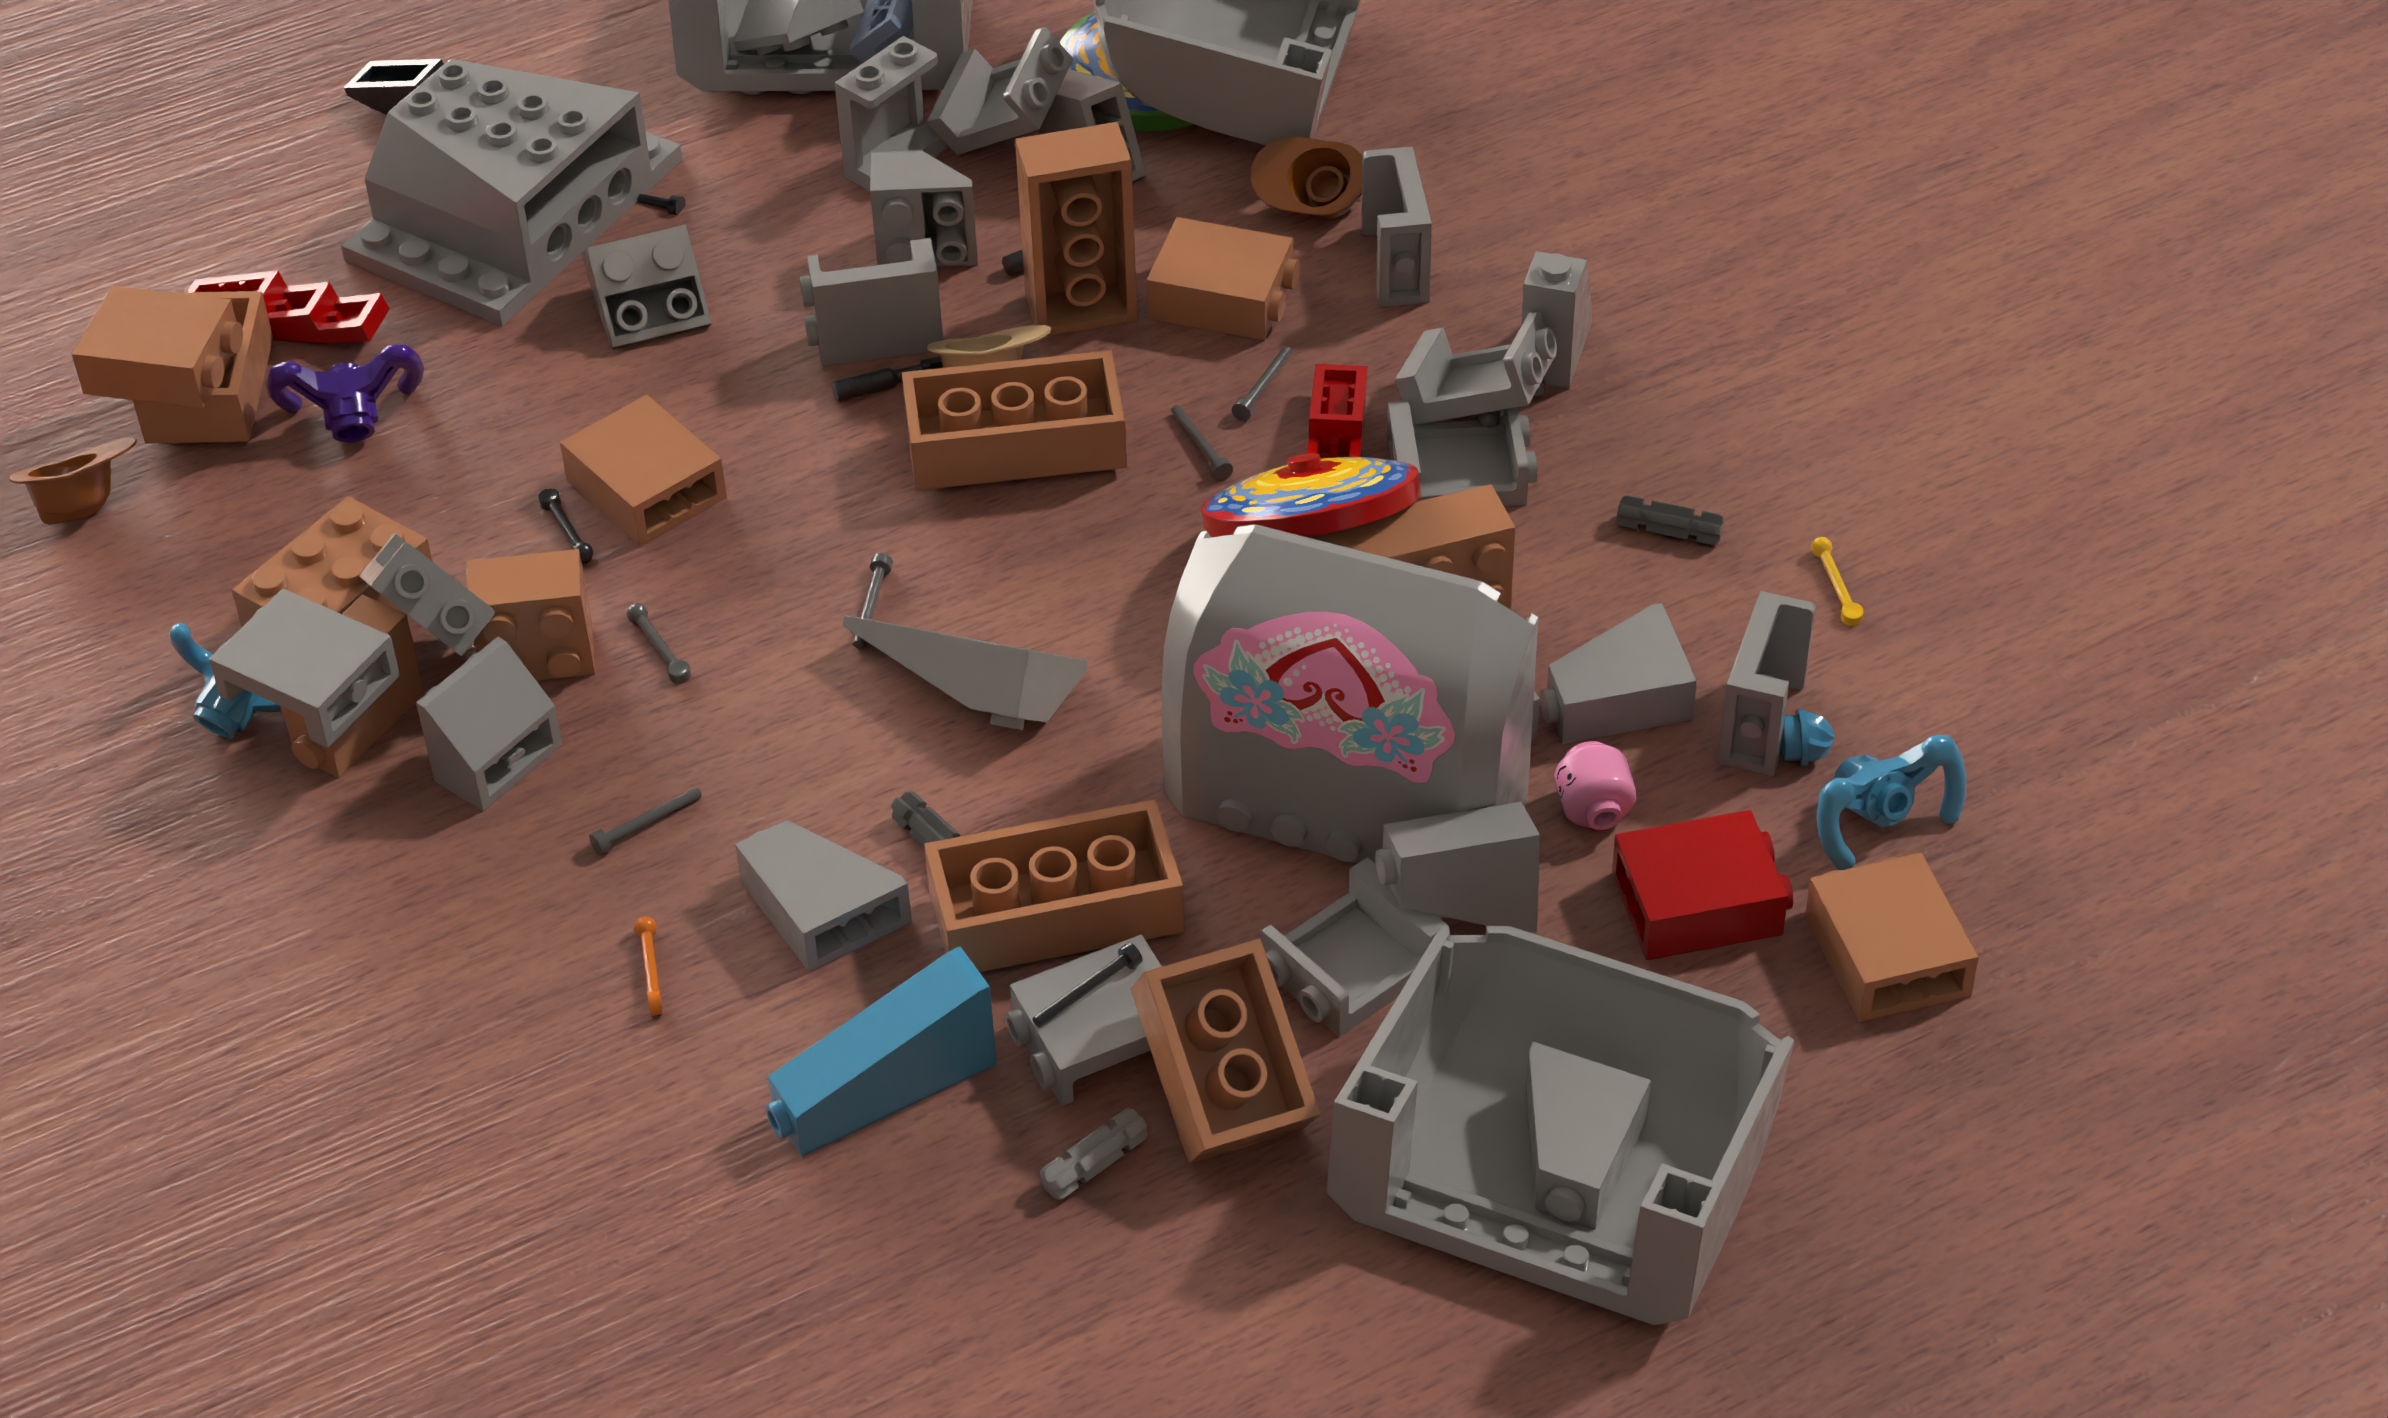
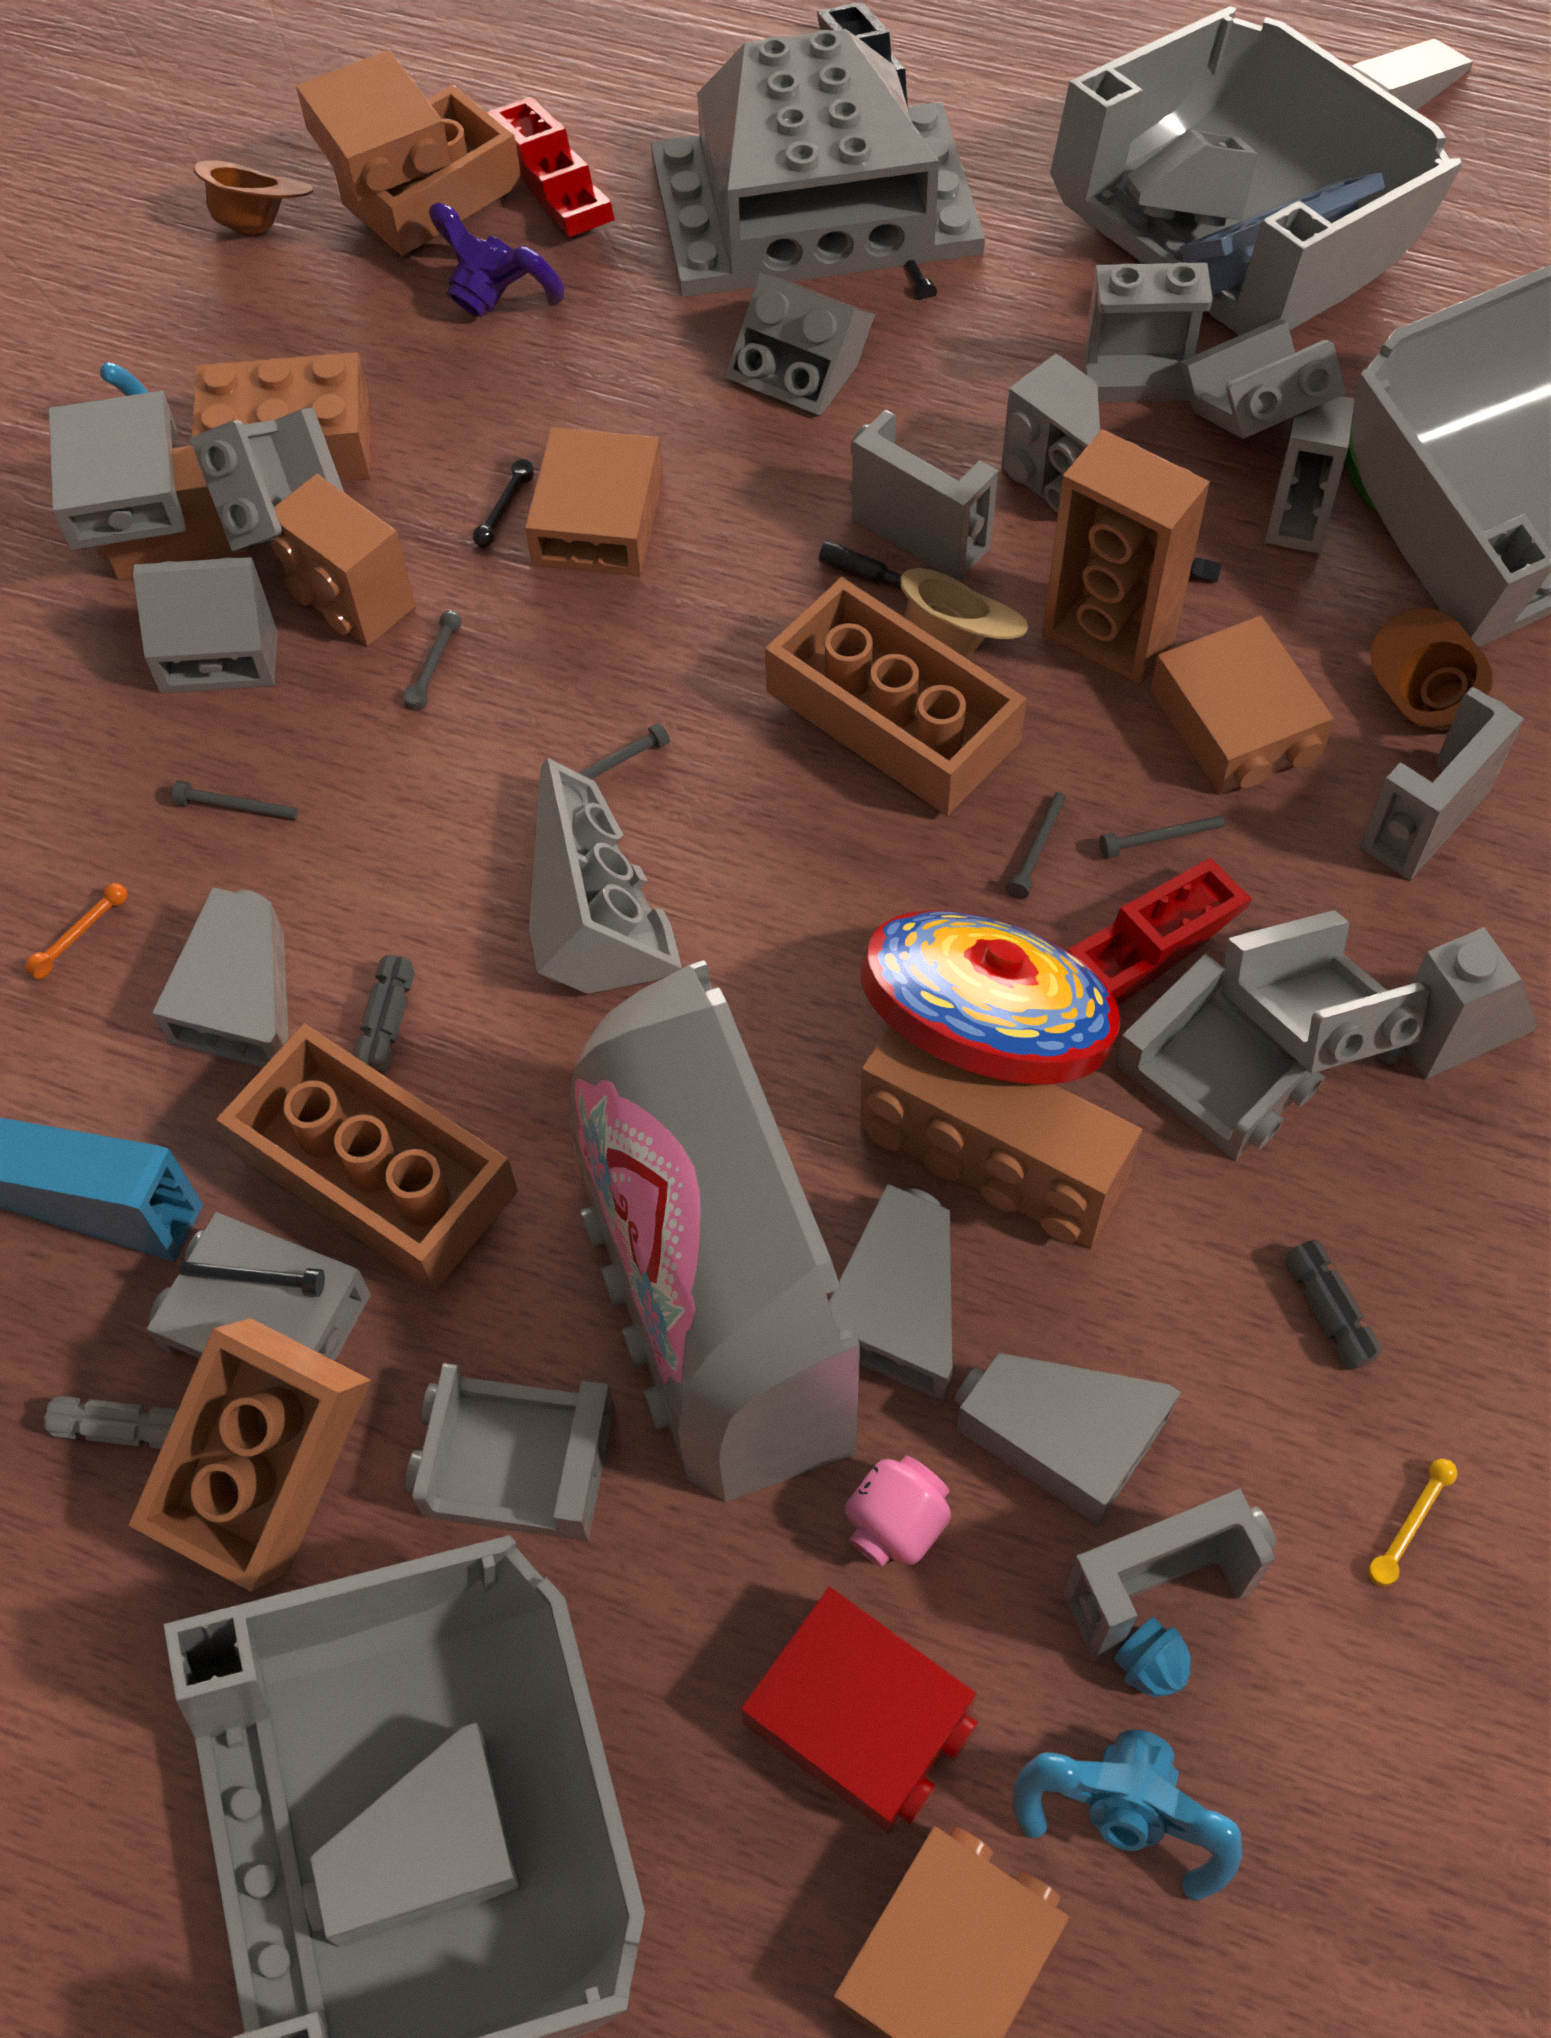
camera: 50 degrees right, 15 degrees up
light grey slope [1375,802,1540,933] -> none

